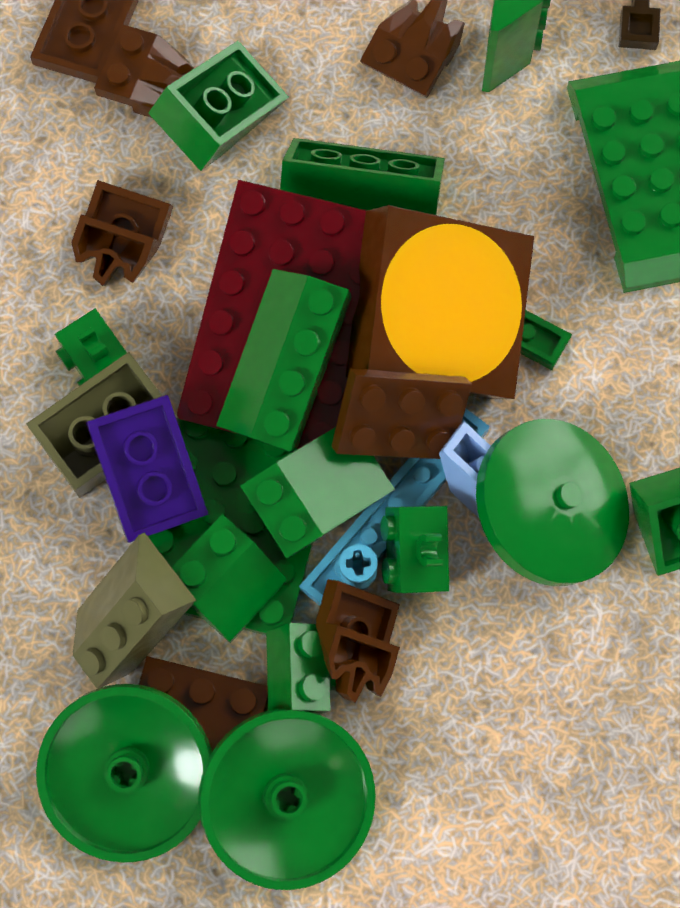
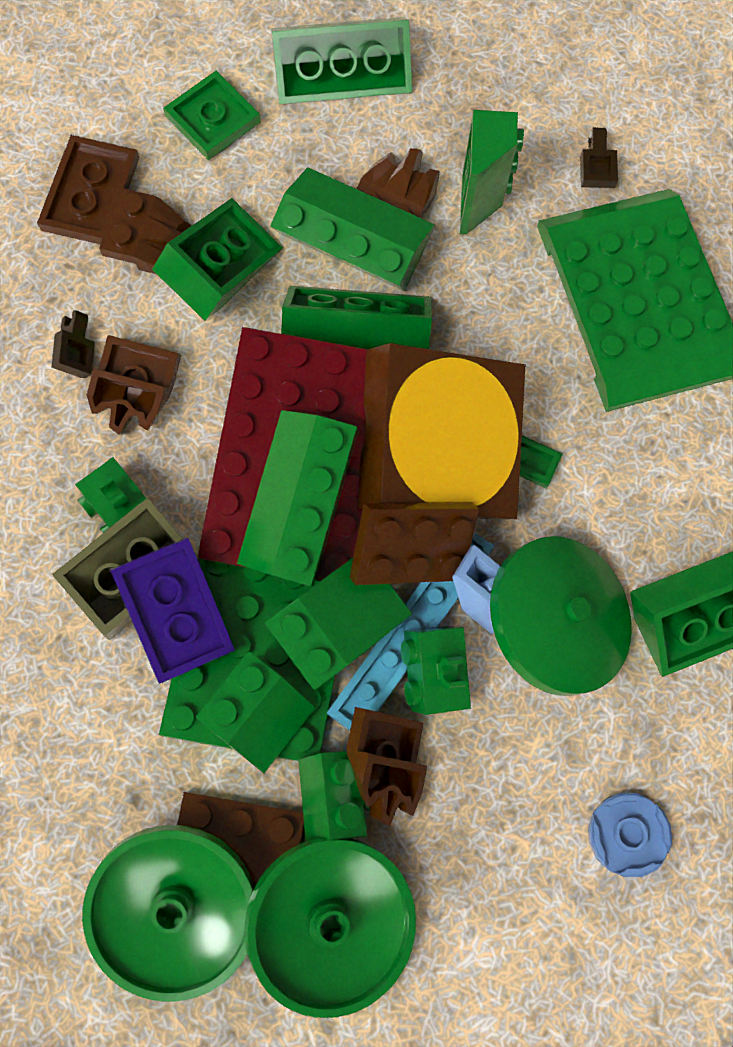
camera: 10 degrees left, 0 degrees up
olive slope [73,533,196,689] -> none
medium azure bush [339,544,378,590] -> none
none -> dark brown plate [51,310,95,378]
none -> green slope [270,167,435,291]
none -> medium blue tile [588,793,672,877]

